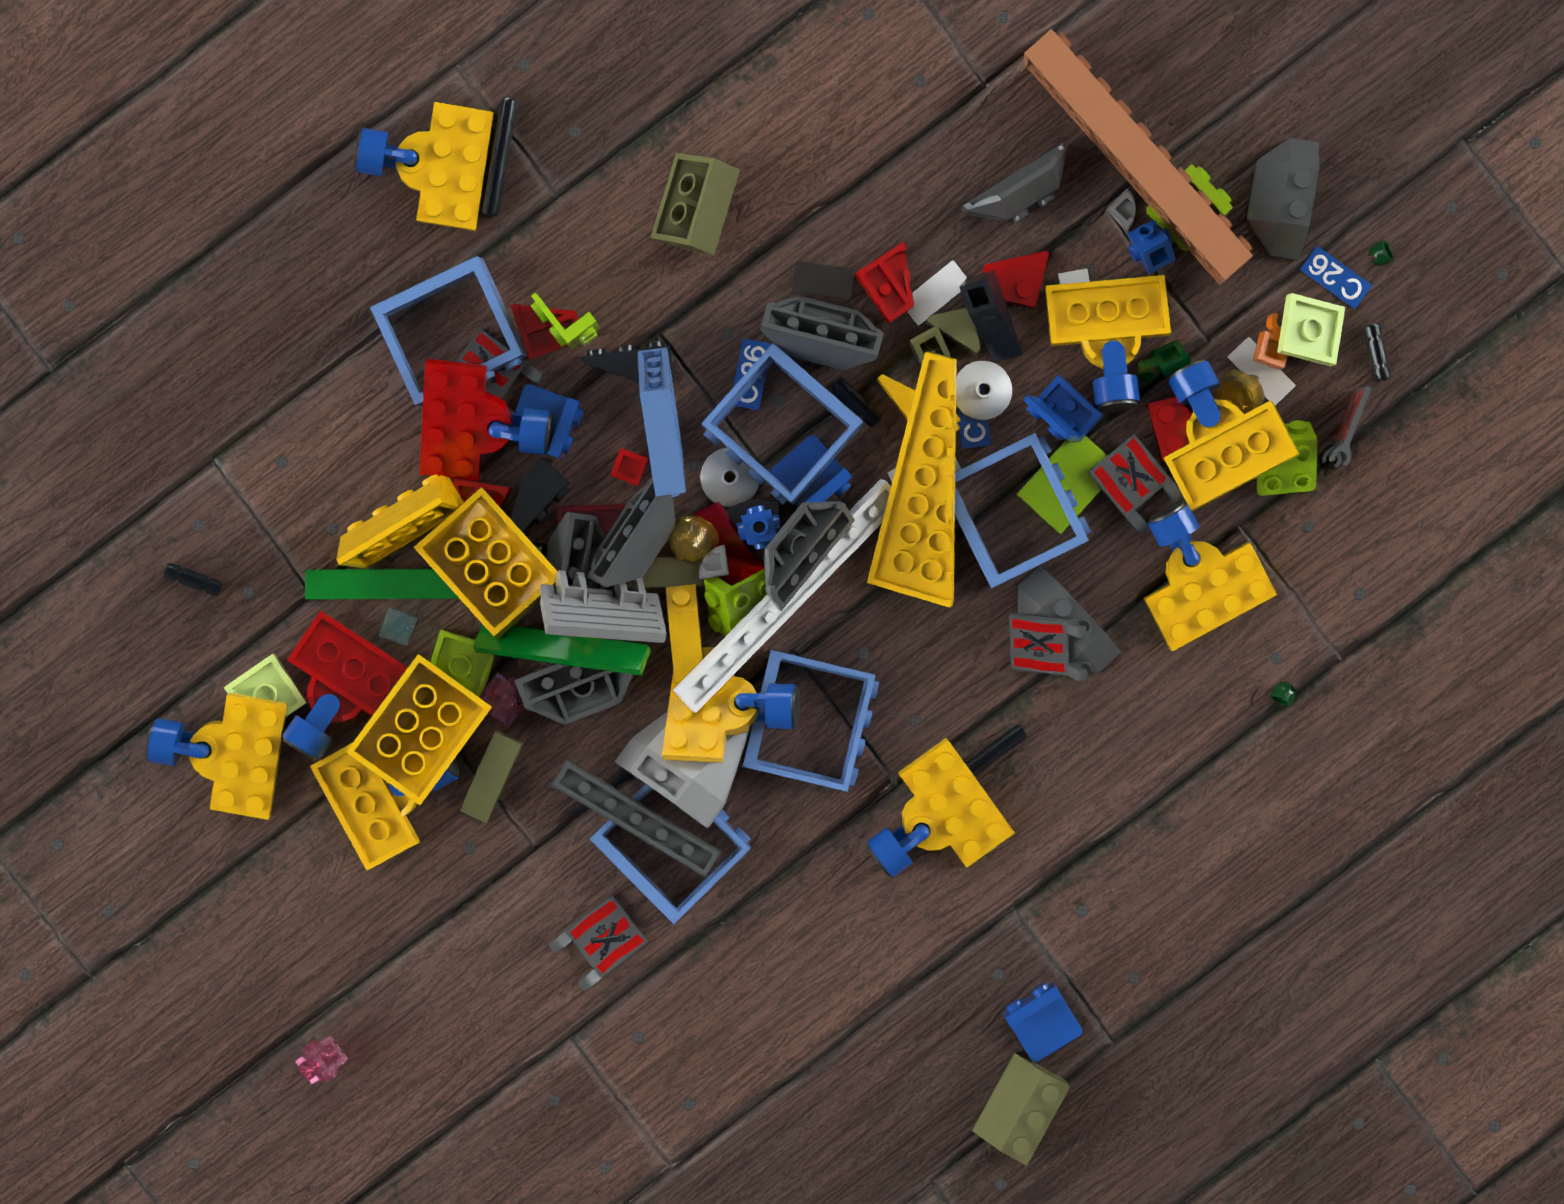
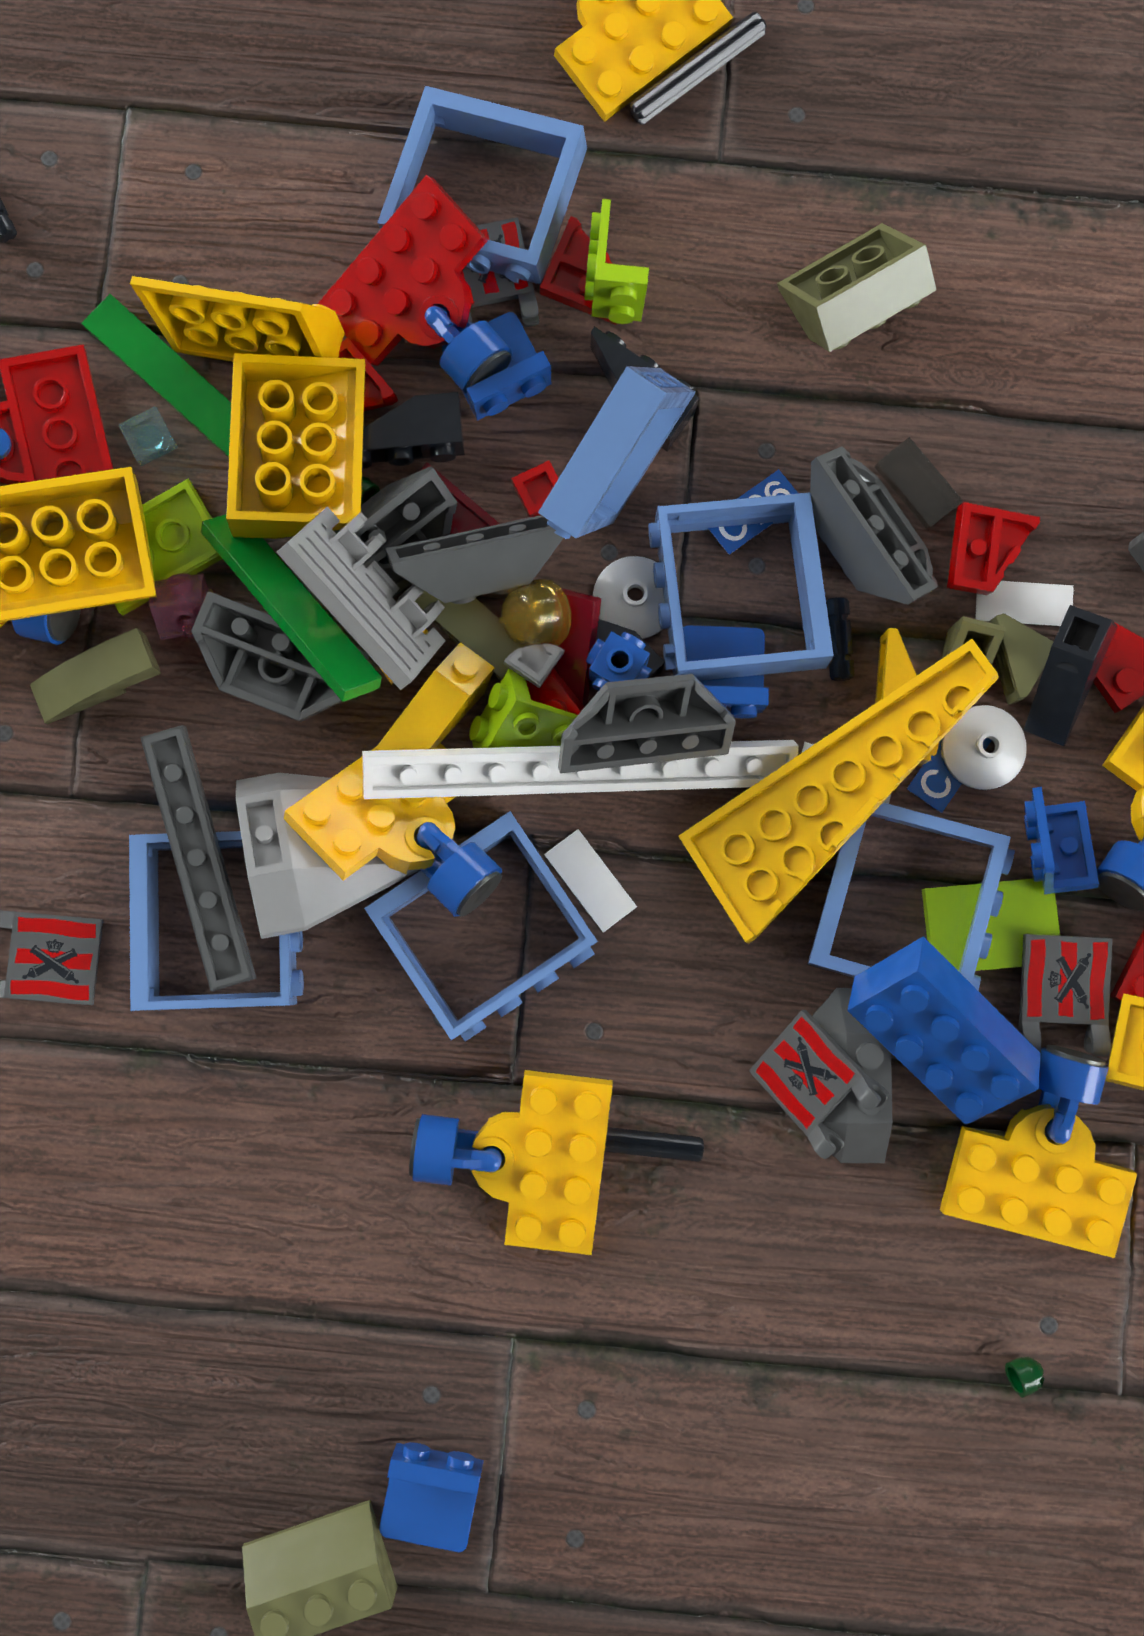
camera: 40 degrees right, 5 degrees down
none -> white sticker [544,829,637,933]
none -> blue brick [847,936,1041,1125]

